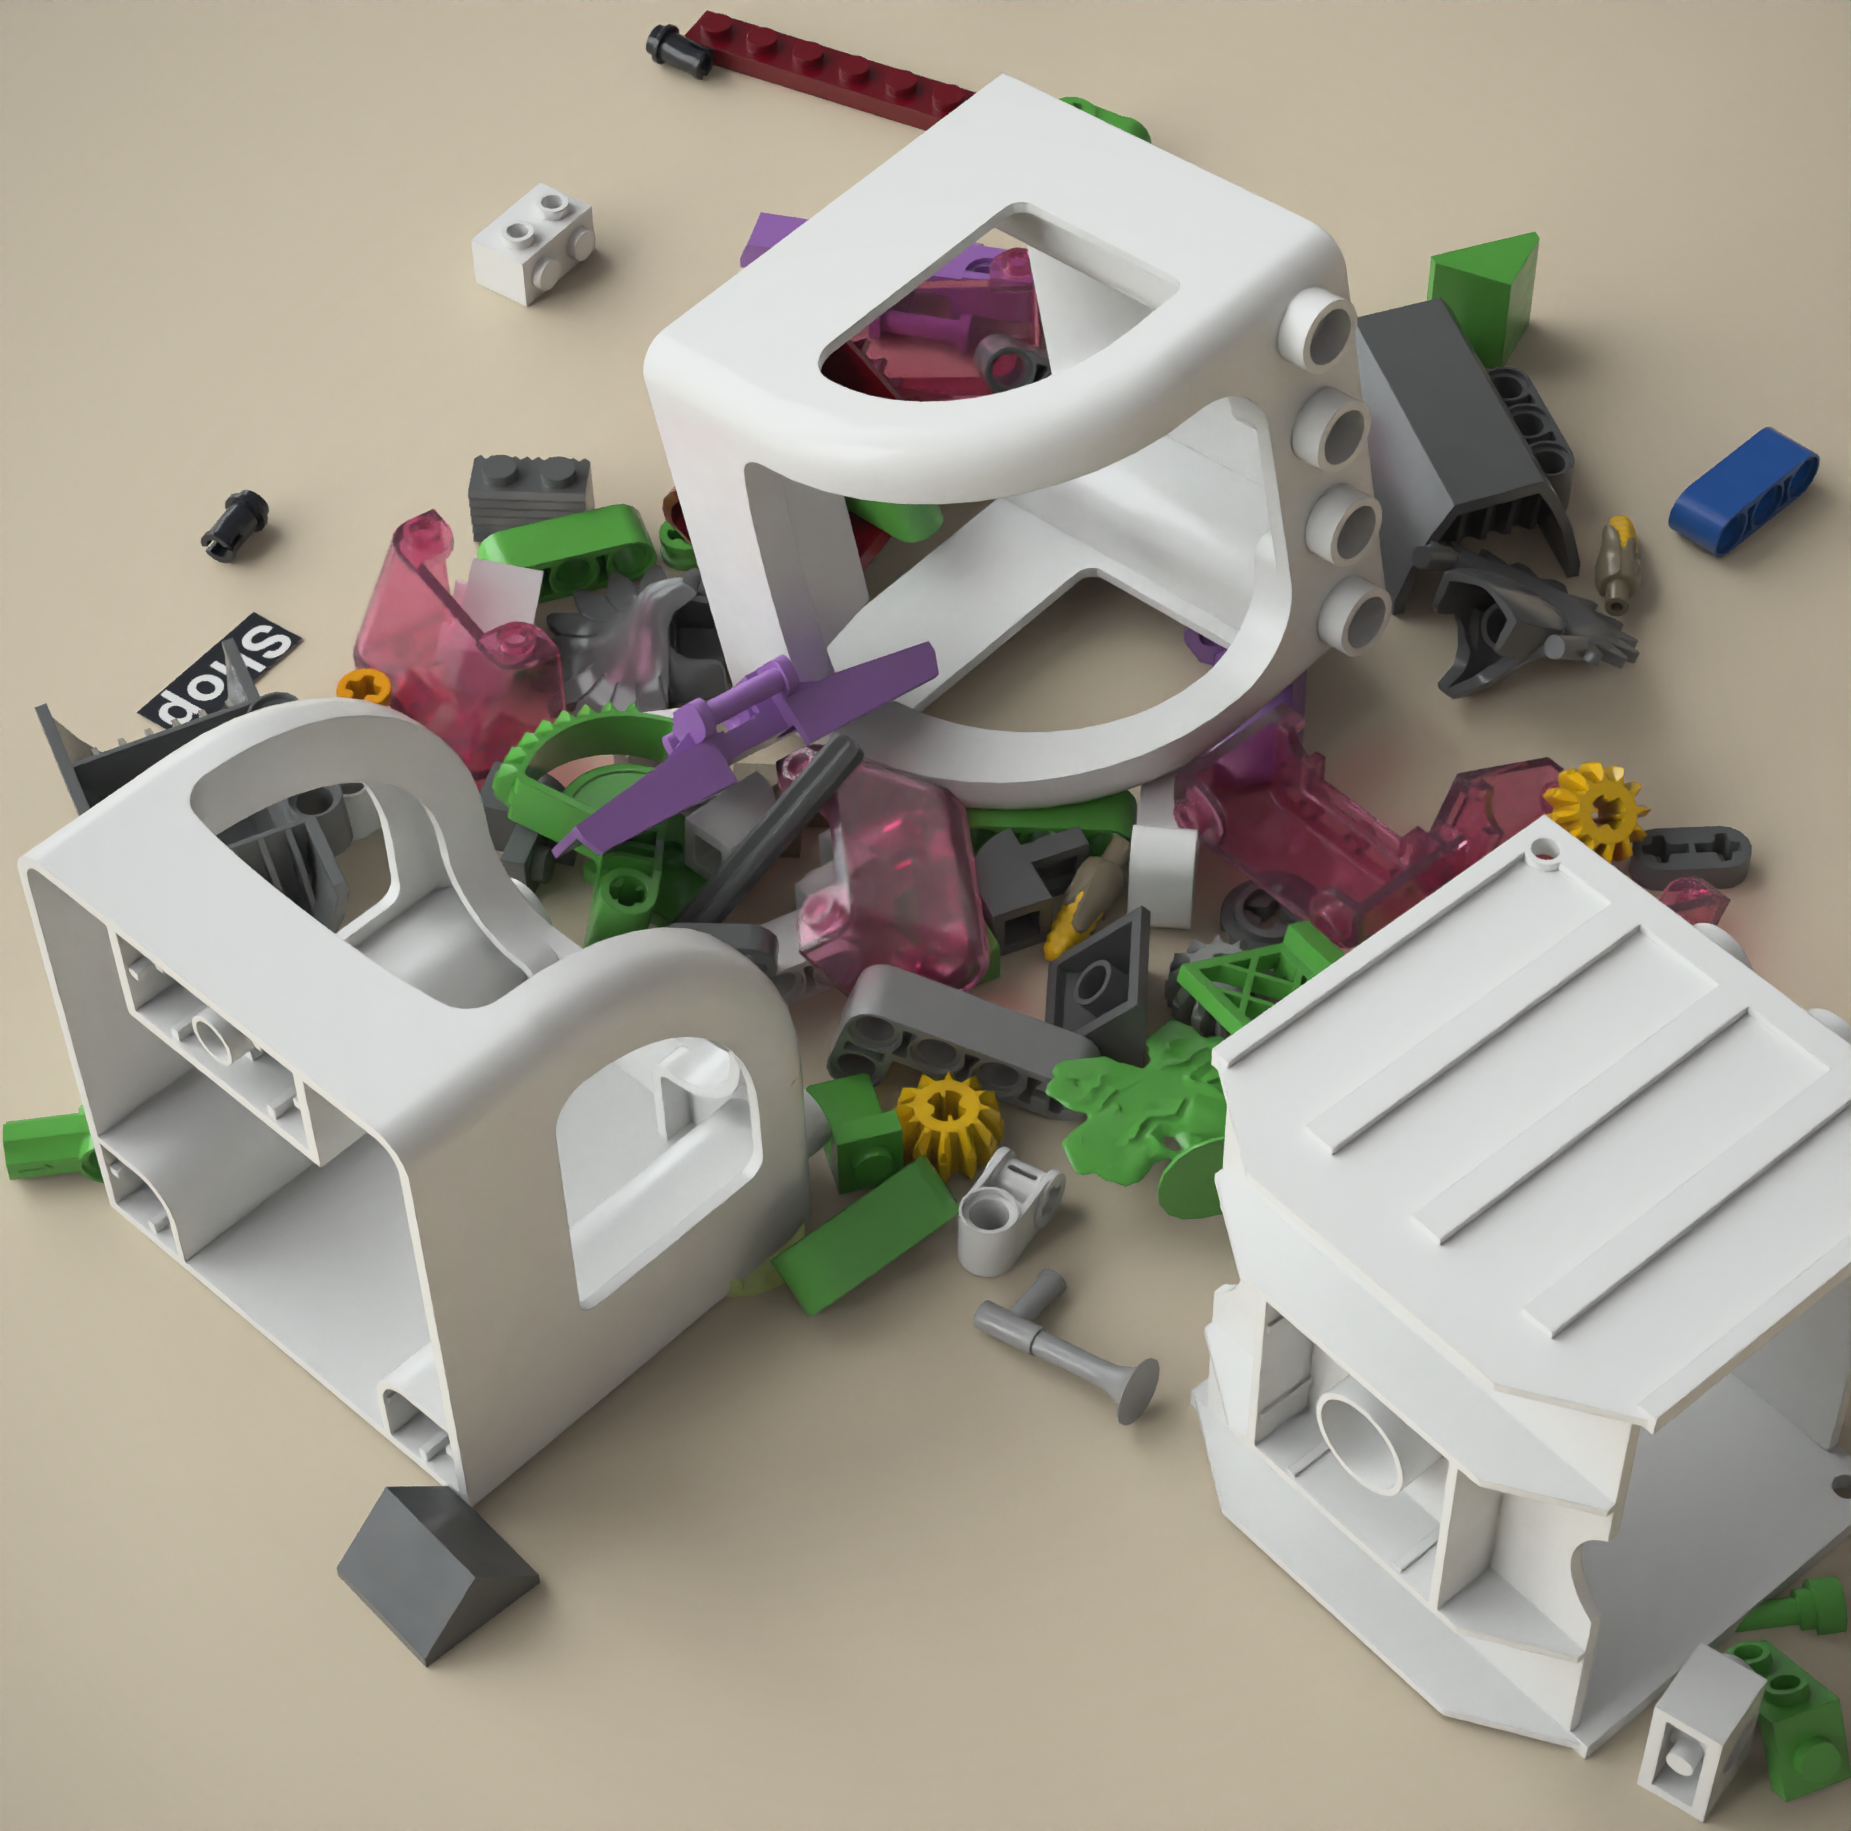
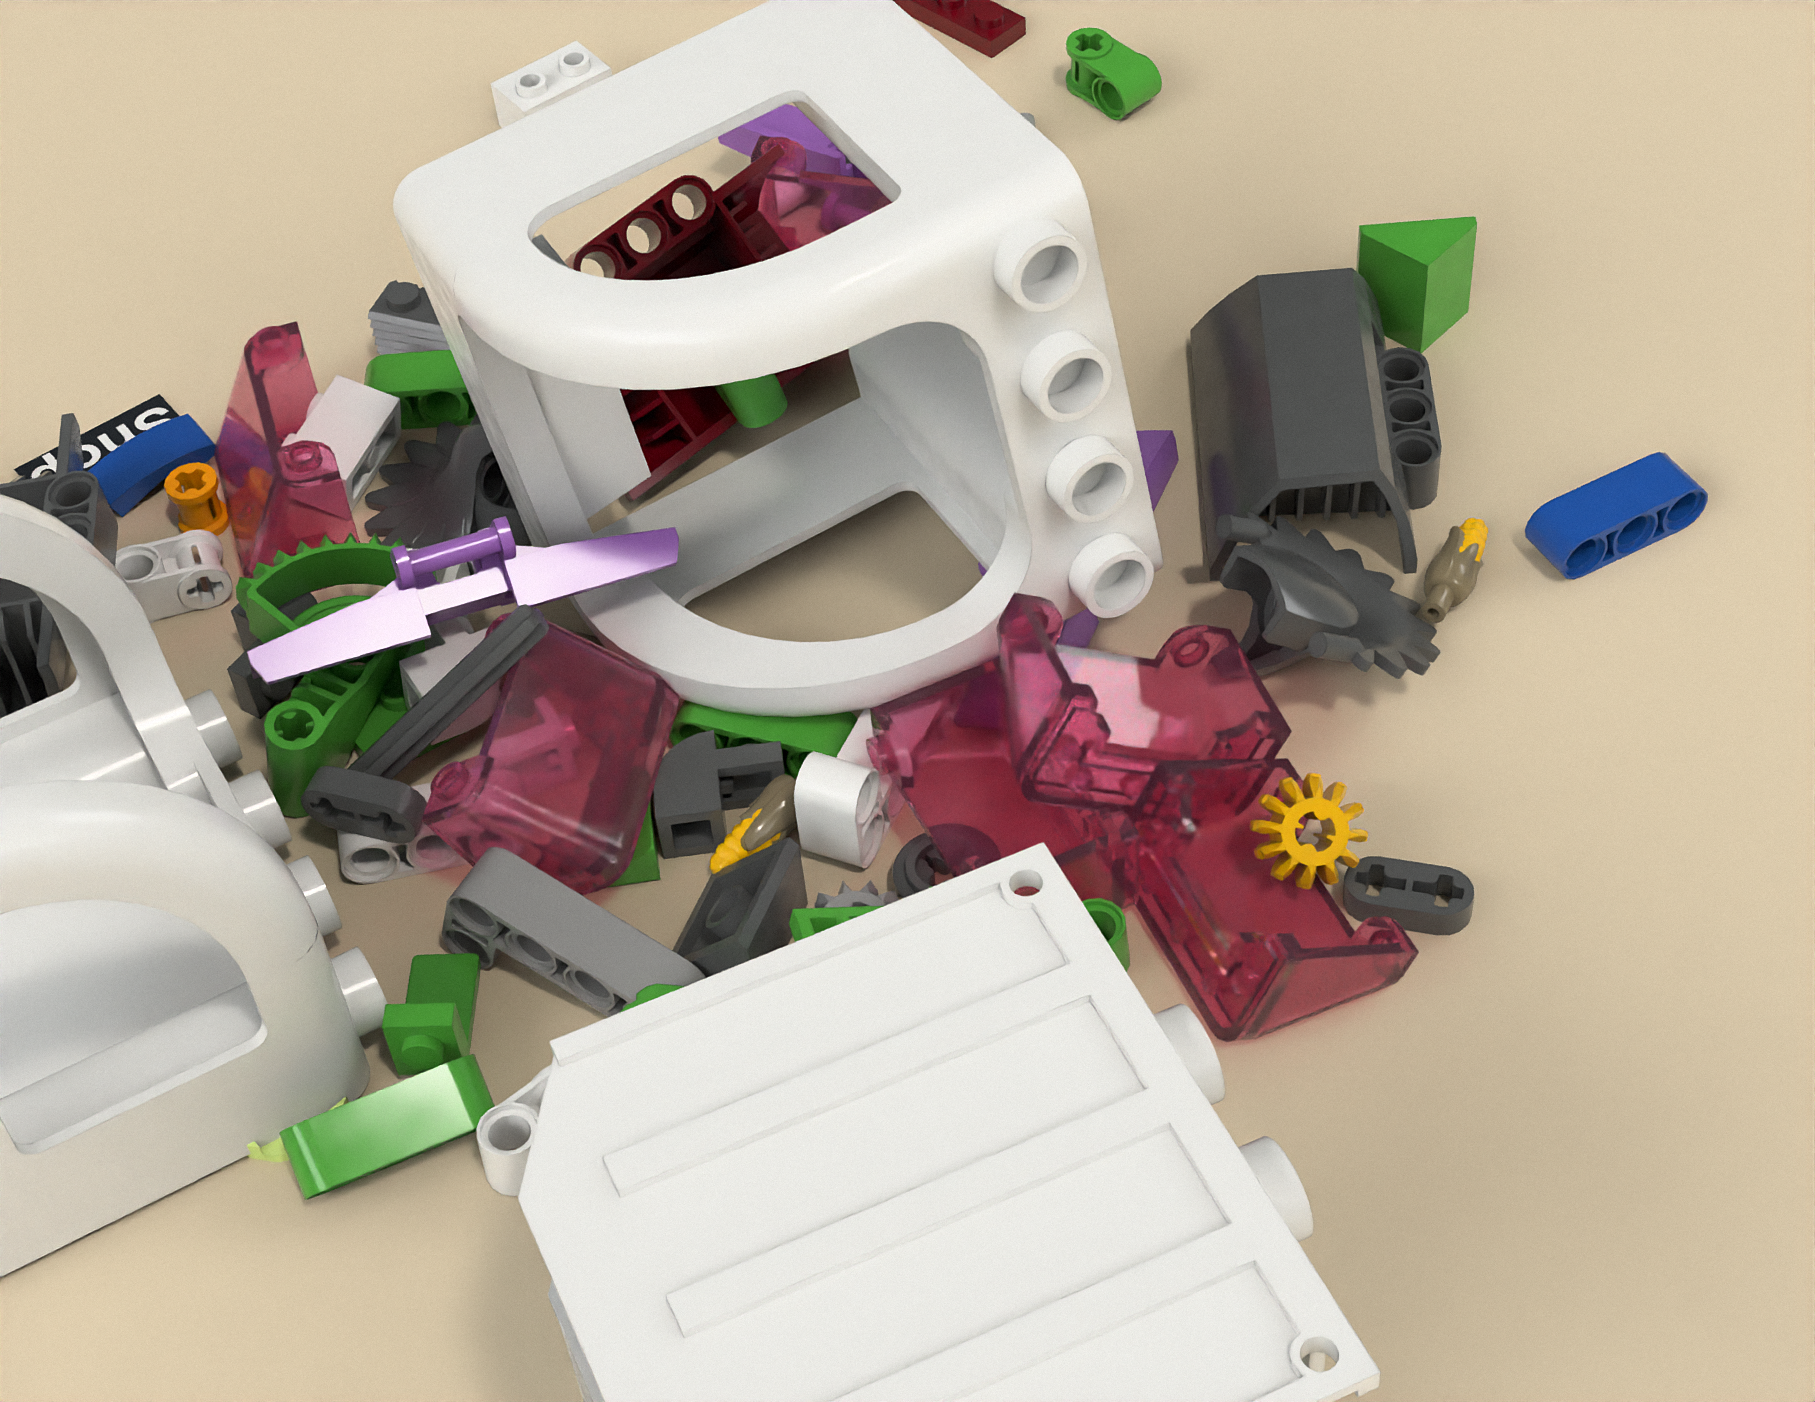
camera: 20 degrees right, 0 degrees up
black pin [201,490,269,563] -> none
yellow gear [893,1069,1004,1184] -> none
light grey piece [973,1269,1160,1426] -> none
none -> blue slope [87,414,220,517]
none -> clear pink windscreen [996,592,1292,825]

